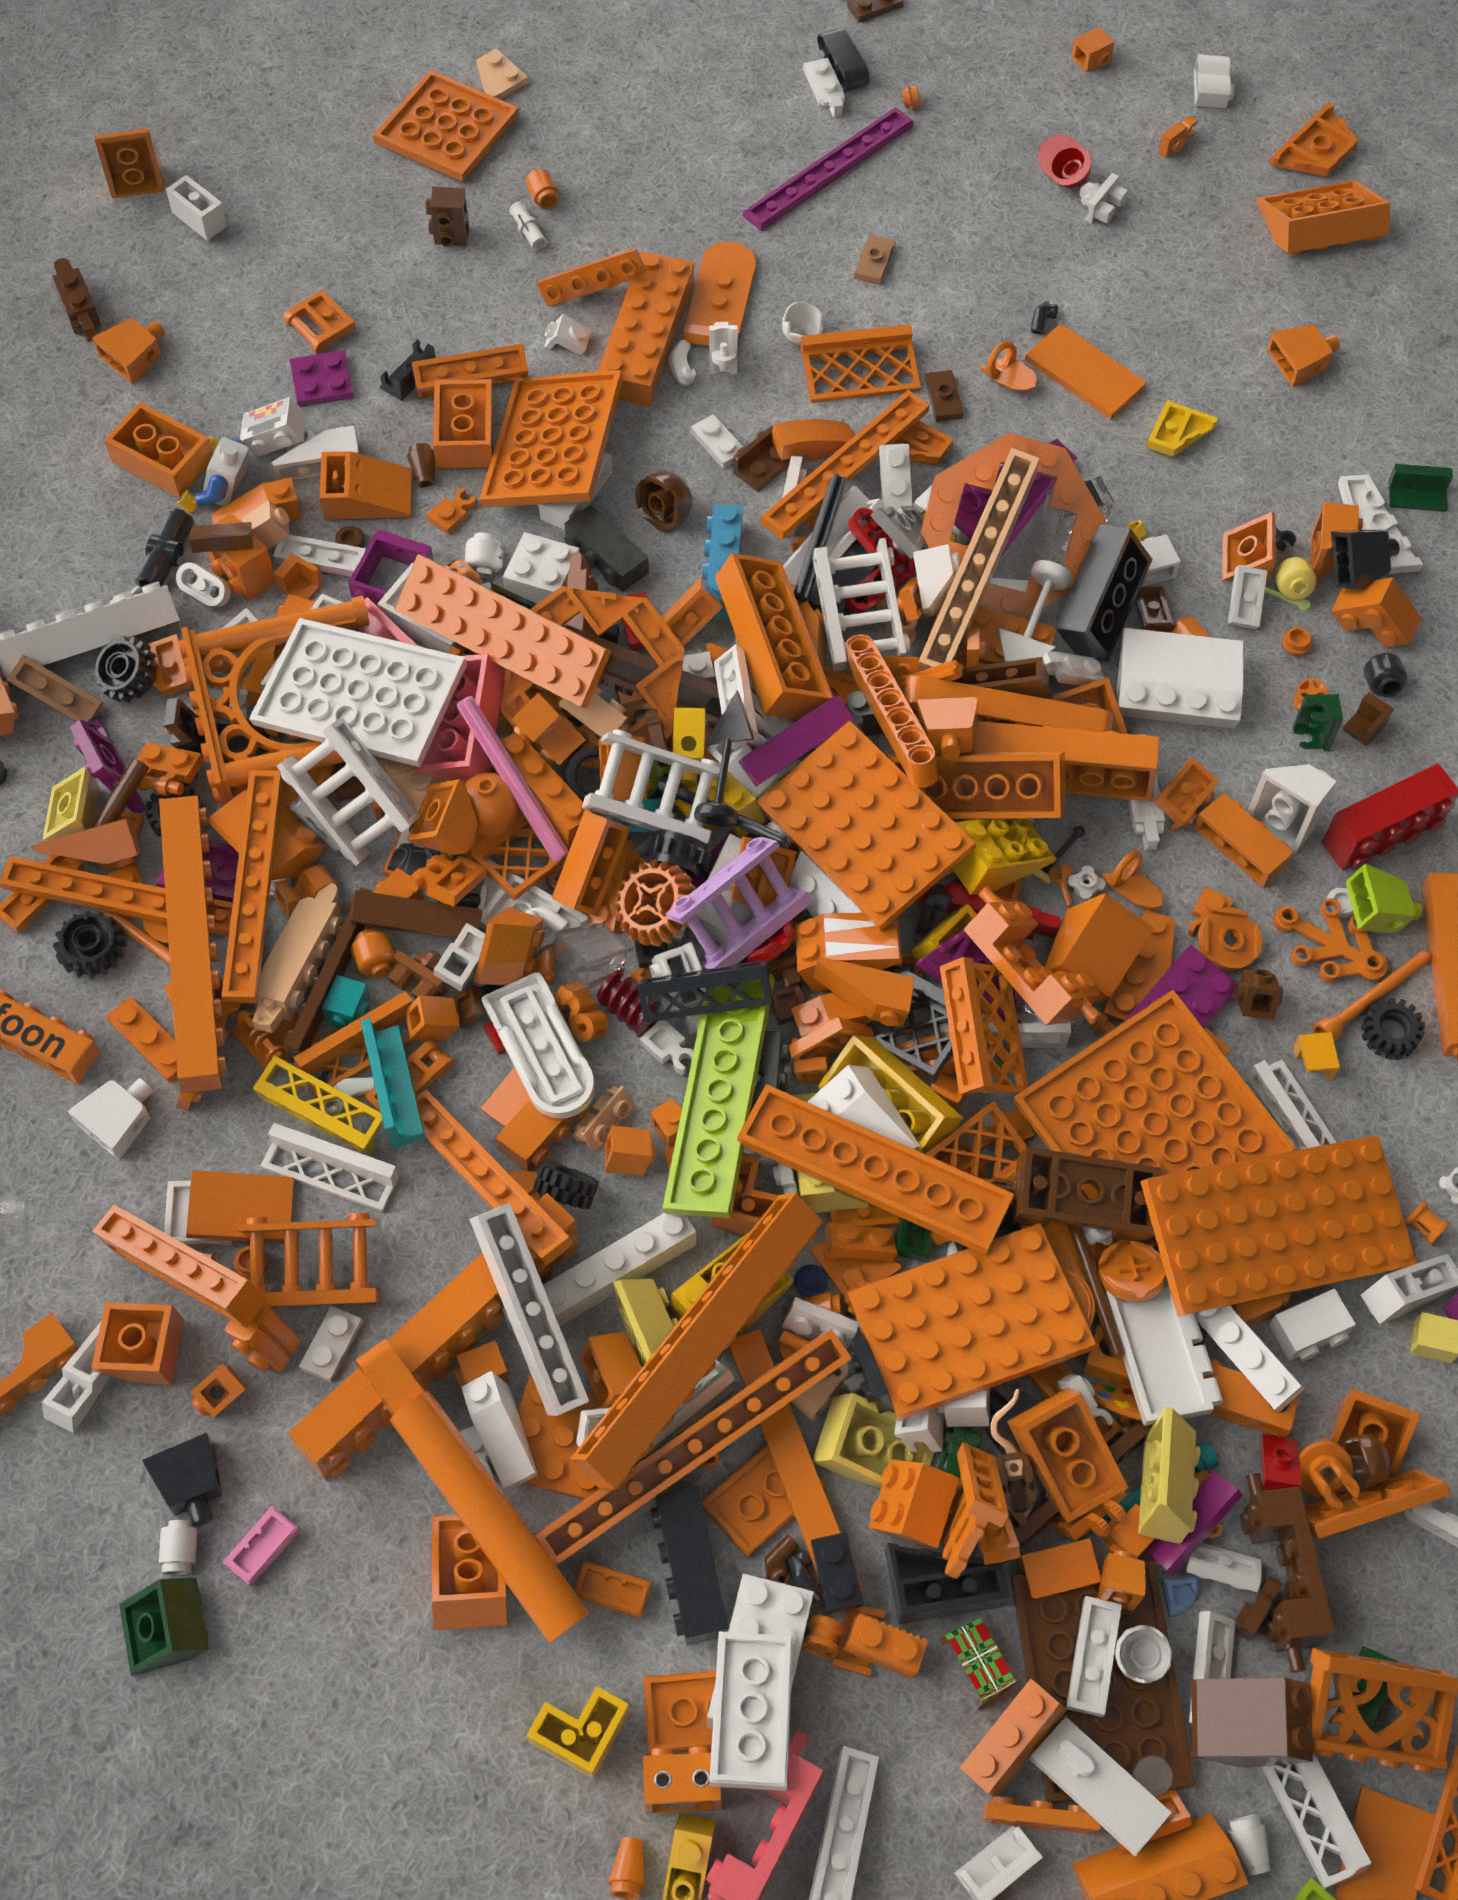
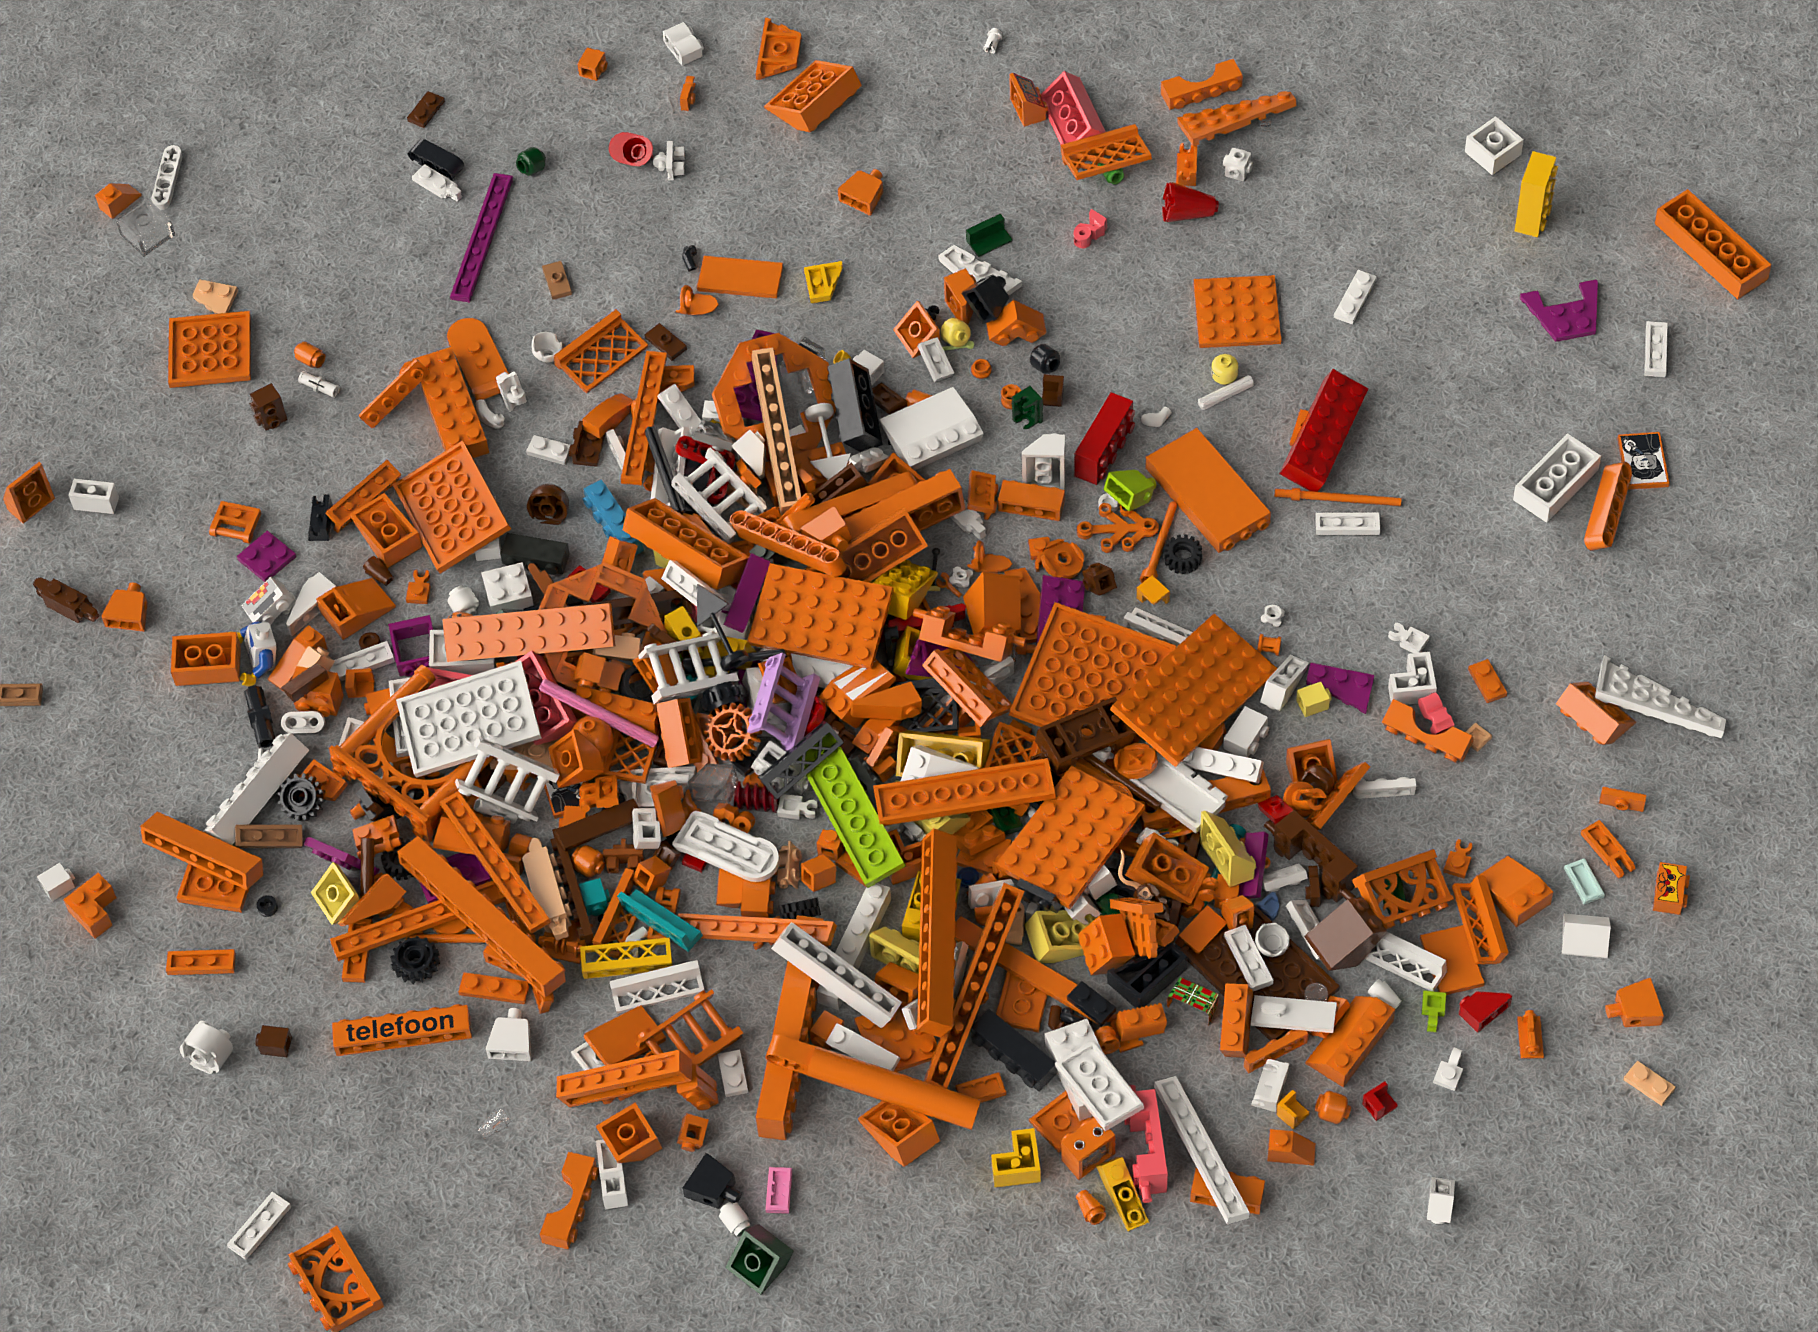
camera: 30 degrees left, 5 degrees down
white bracket [545,314,591,355] -> none
orange plate [902,85,921,111] -> none
none -> dark green head [516,147,546,176]

